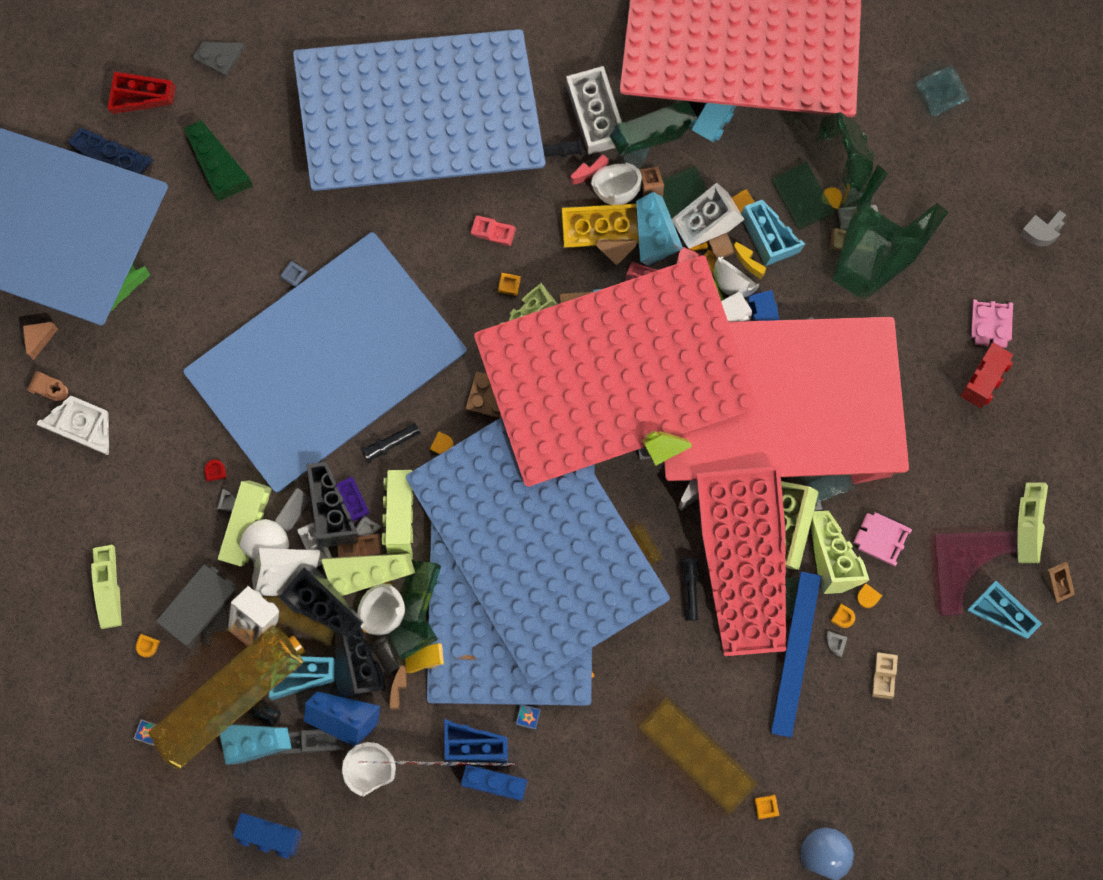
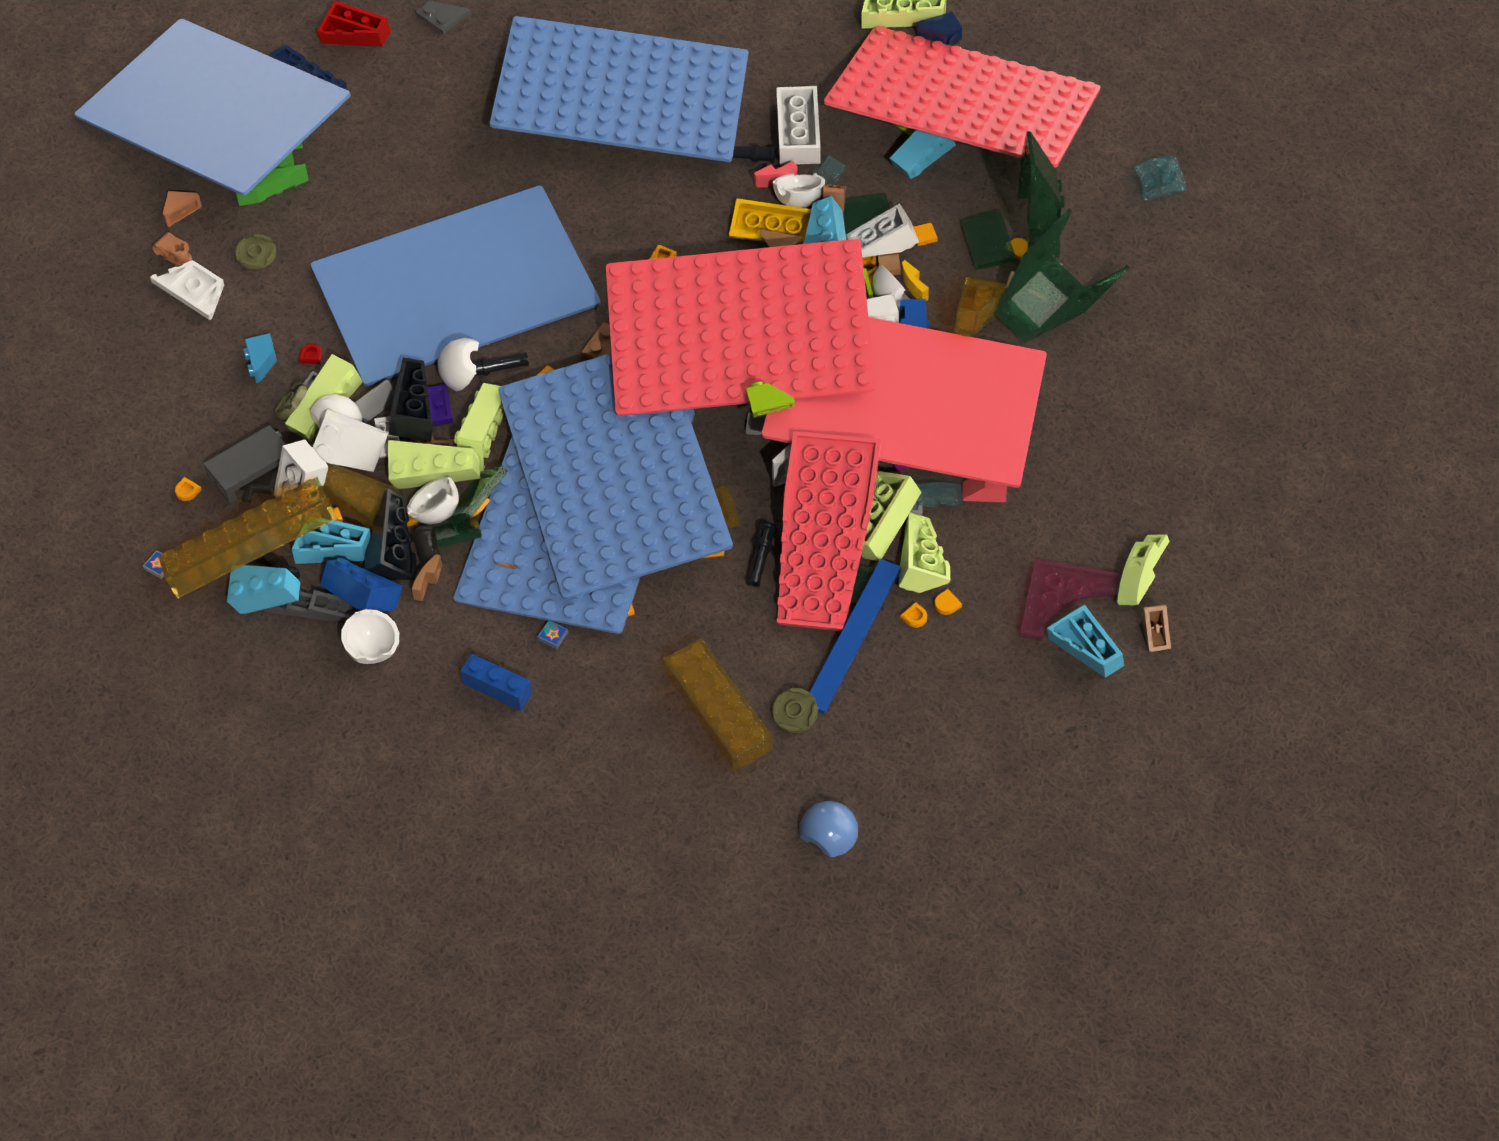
camera: 15 degrees right, 20 degrees down
yellowish green slope [91,545,122,629] -> none
dark green wedge [184,120,253,202] -> none
blue wedge [233,813,303,859] -> none
black wedge [279,566,364,638] -> none
sand blue tile [280,261,308,288] -> none
light grey tile [356,516,381,536] -> none
sticker [357,761,515,766] -> none
yellow slope [404,644,444,673] -> none
blue wedge [444,719,508,766] -> none
coral slope [470,215,516,246] -> none
clear green wedge [609,101,697,156] -> none
medium azure wedge [741,200,805,266] -> none
light orange tile [754,795,779,819] -> none
light grey tile [826,631,847,657] -> none
bright pink plate [853,512,912,566] -> none
tan slope [872,653,898,699] -> none
red wedge [960,343,1014,408] -> none
bright pink plate [971,299,1013,348] -> none
light grey brick [1020,211,1066,246] -> none
none -> olive tile [235,234,277,270]
none -> dark azure slope [243,333,277,383]
none -> olive tile [275,382,308,421]
none -> white cylinder [438,338,479,391]
none -> olive tile [772,688,818,733]
none -> clear yellow wedge [954,277,1008,337]

